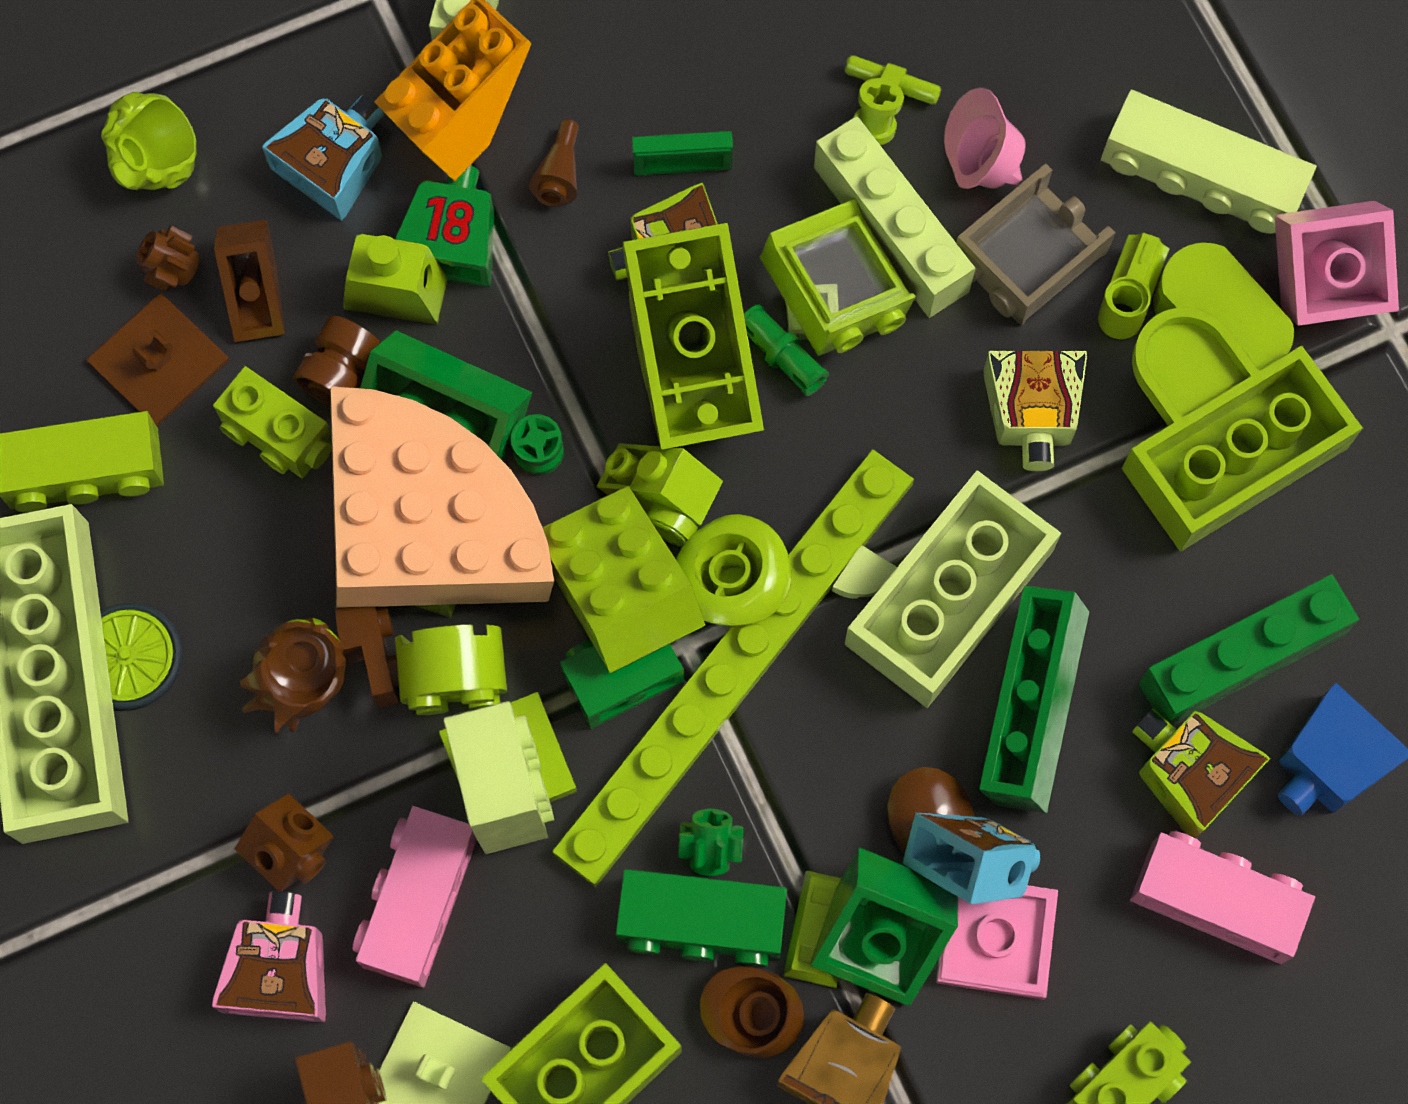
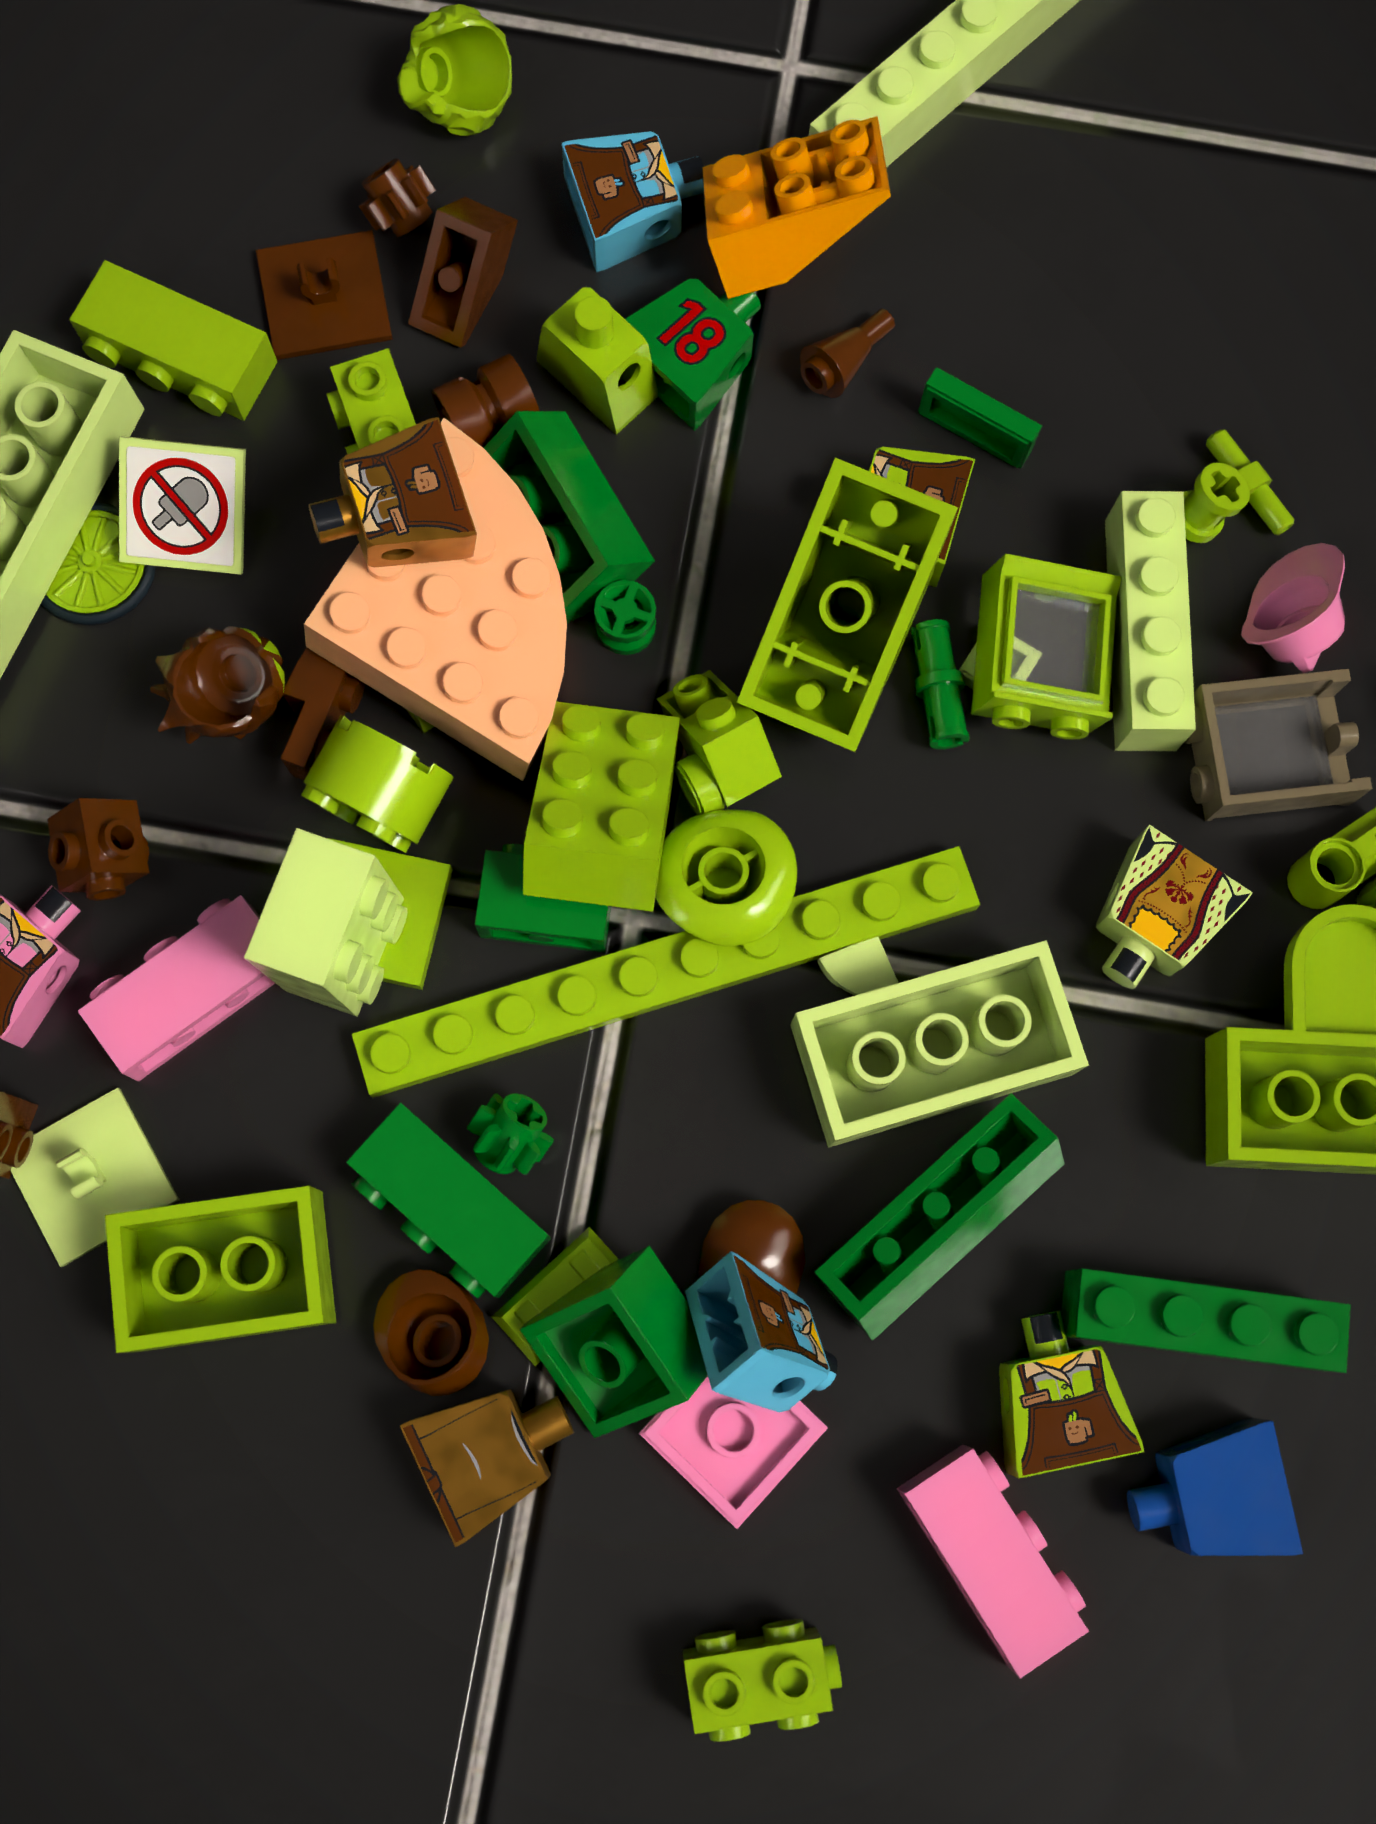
camera: 30 degrees right, 5 degrees up
none -> piece [119,436,246,575]
none -> torso [309,417,477,568]

